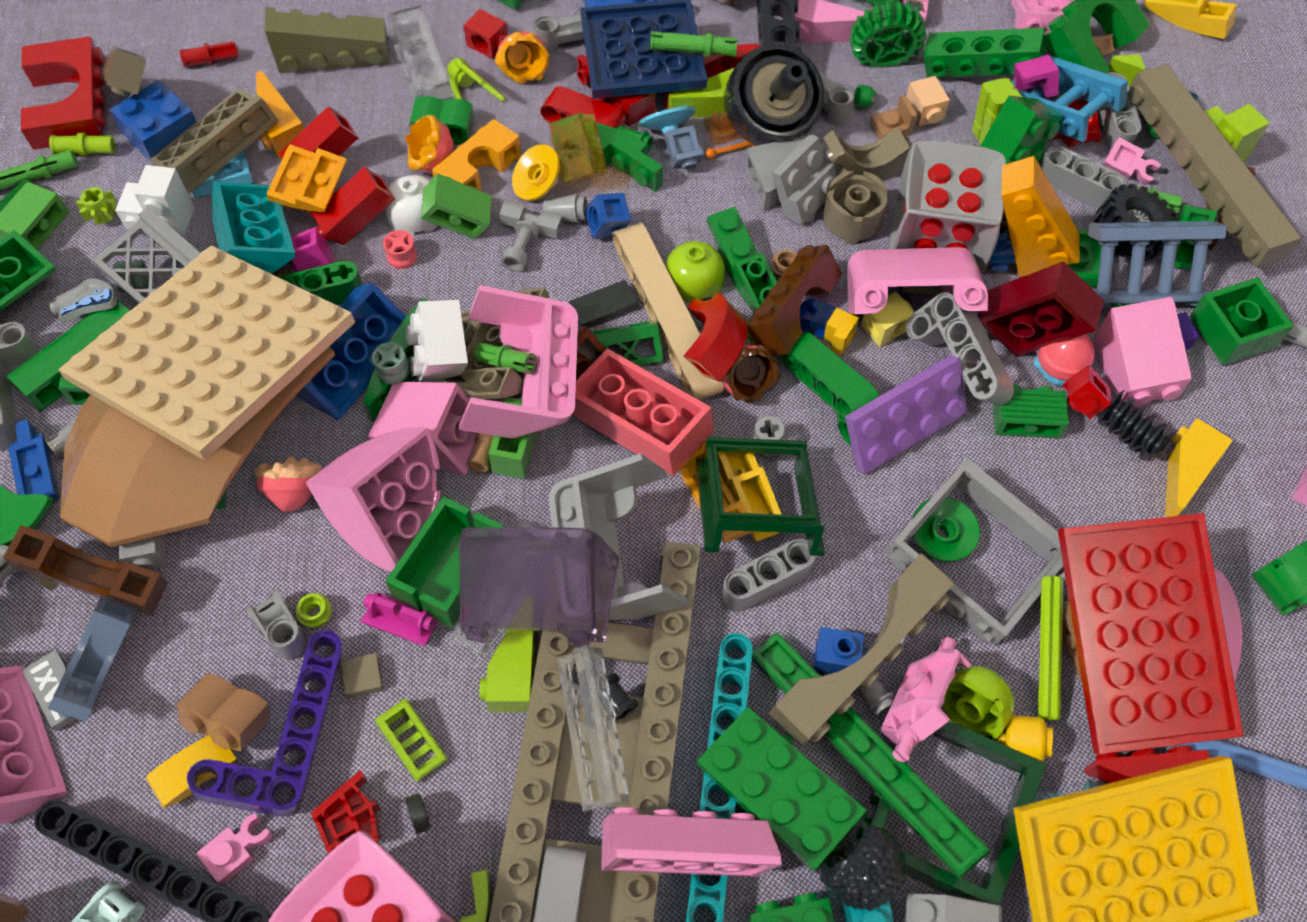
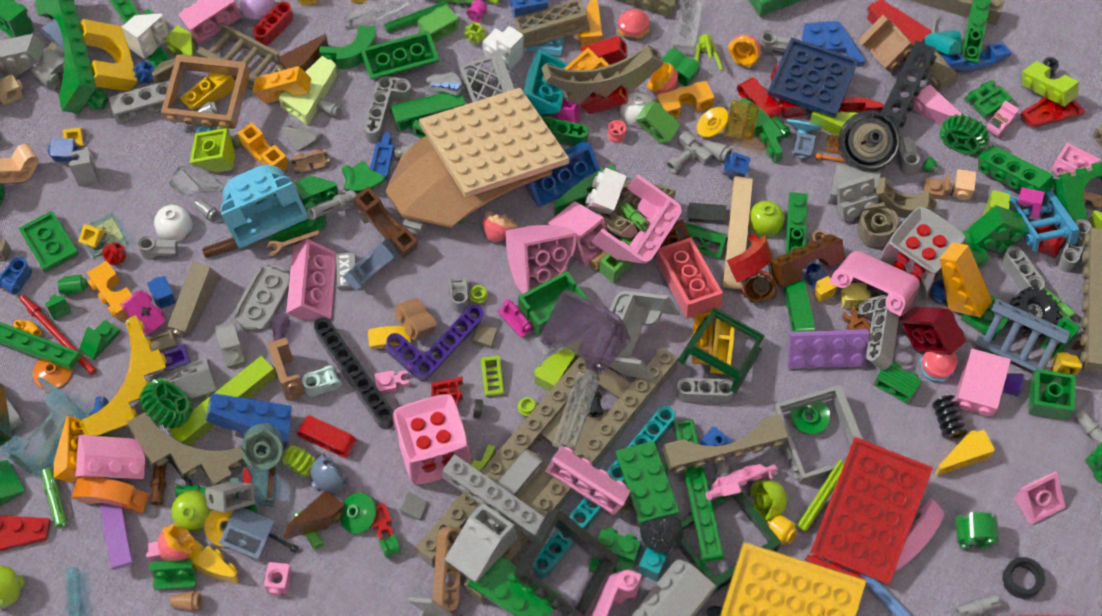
camera: 30 degrees right, 0 degrees up
sand green wheel [372,342,410,384] -> none
red brick [463,9,508,59] -> none
bright green pin [650,31,737,57] -> none
light grey bush [753,416,784,457] -> none
red brick [1063,365,1111,419] -> none
bright pink plate [1102,137,1161,184] -> none
none -> dark pink wheel [466,0,488,22]
none -> lime plate [517,397,537,417]
none -> dark tan arch [542,44,664,105]
none -> coral hair [618,9,650,39]
none -> dark orange plate [842,308,871,335]
none -> yellow slope [1051,352,1082,375]

